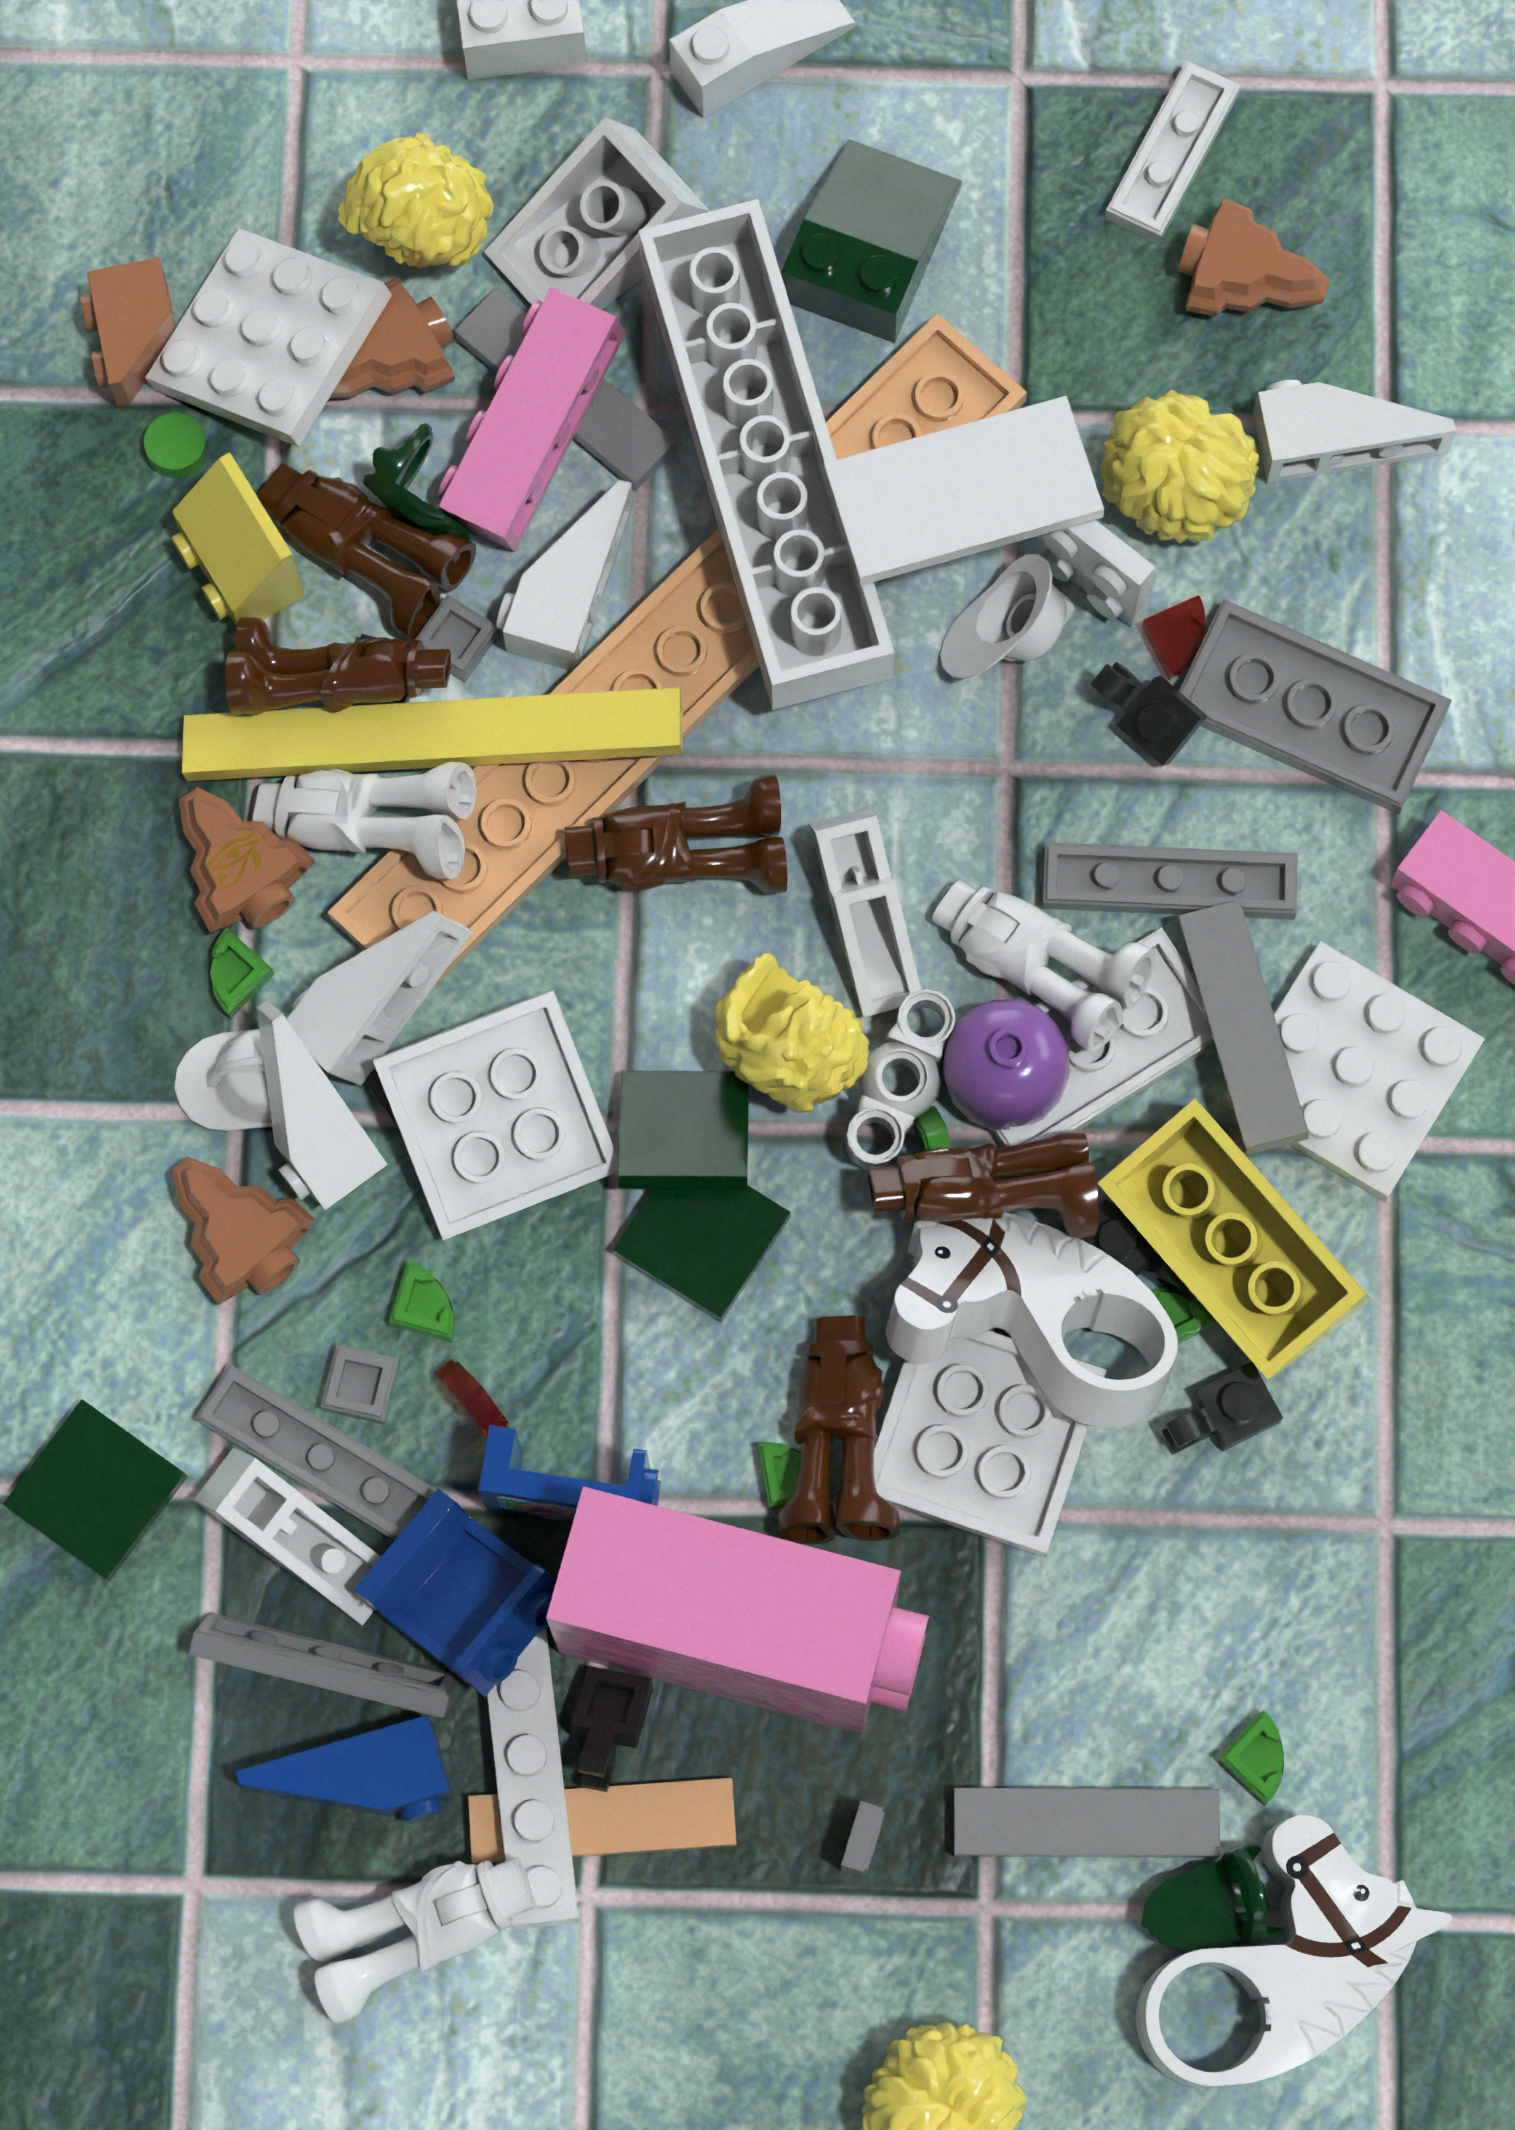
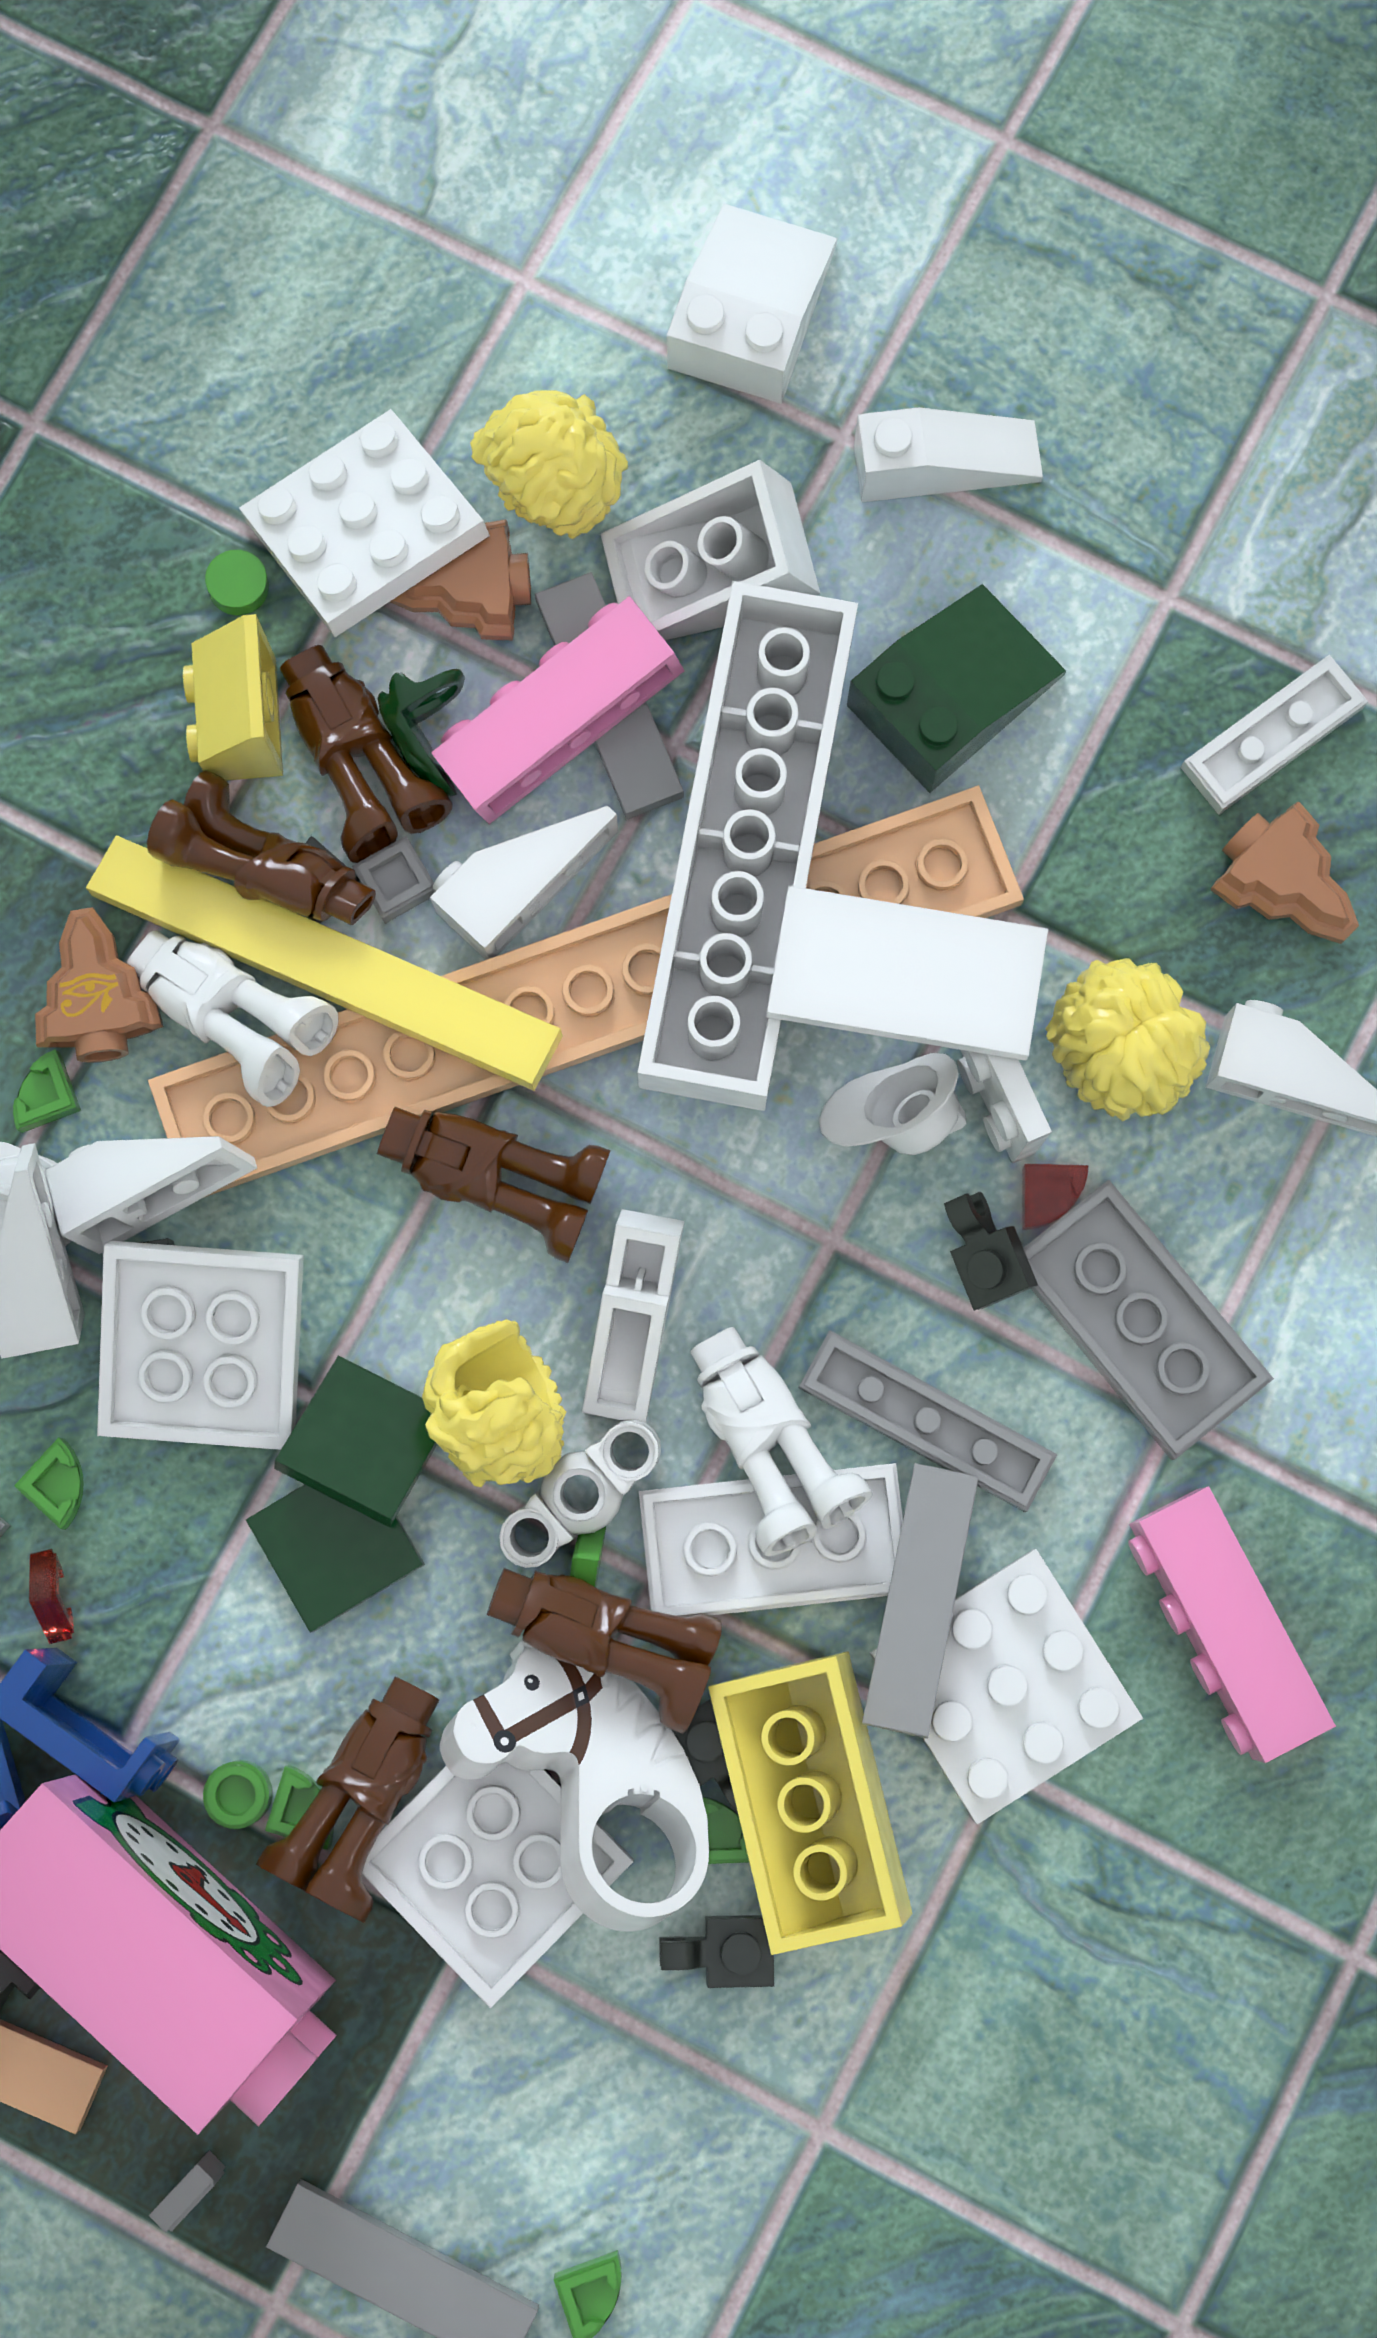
camera: 25 degrees right, 5 degrees up
nougat slope [80,257,176,407] -> none
medium lavender cylinder [942,999,1070,1130] -> none
none -> bright green tile [203,1760,273,1829]

